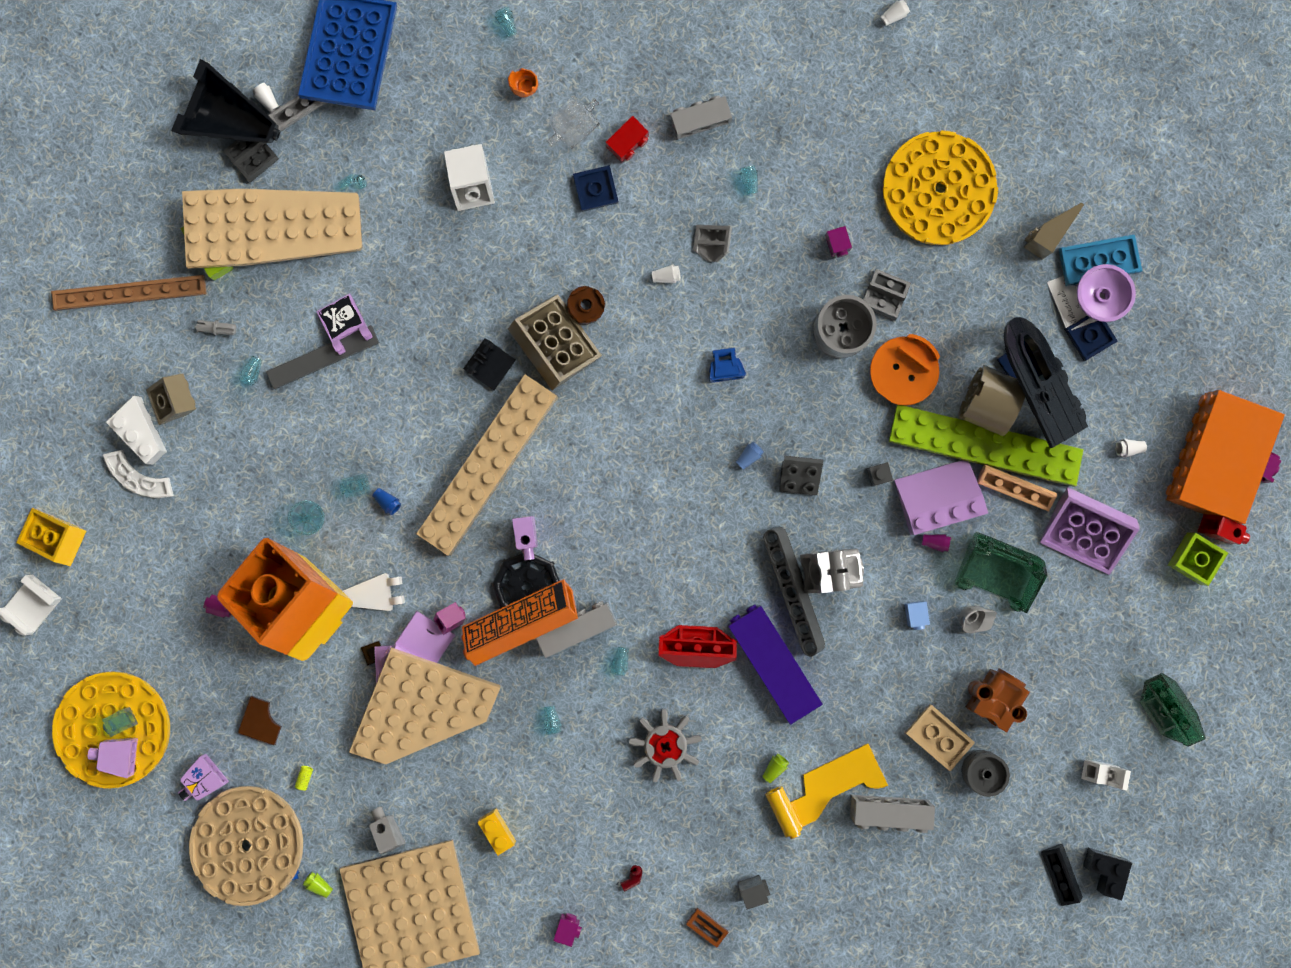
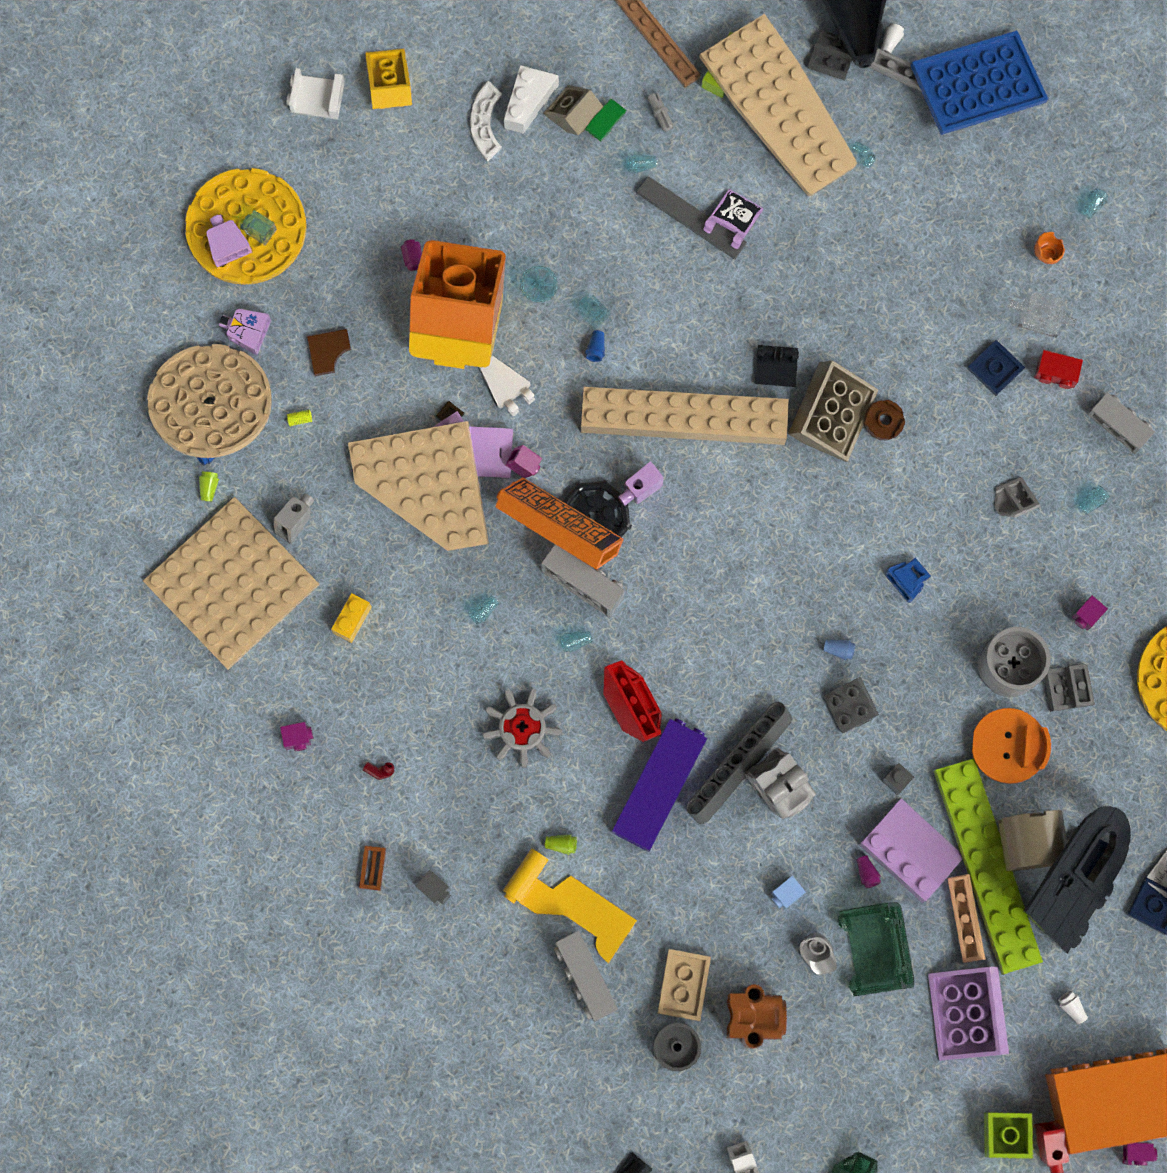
camera: 60 degrees right, 10 degrees down
white slope [444,144,495,211] -> none
white cone [652,264,681,283] -> none
none -> green slope [585,99,627,142]

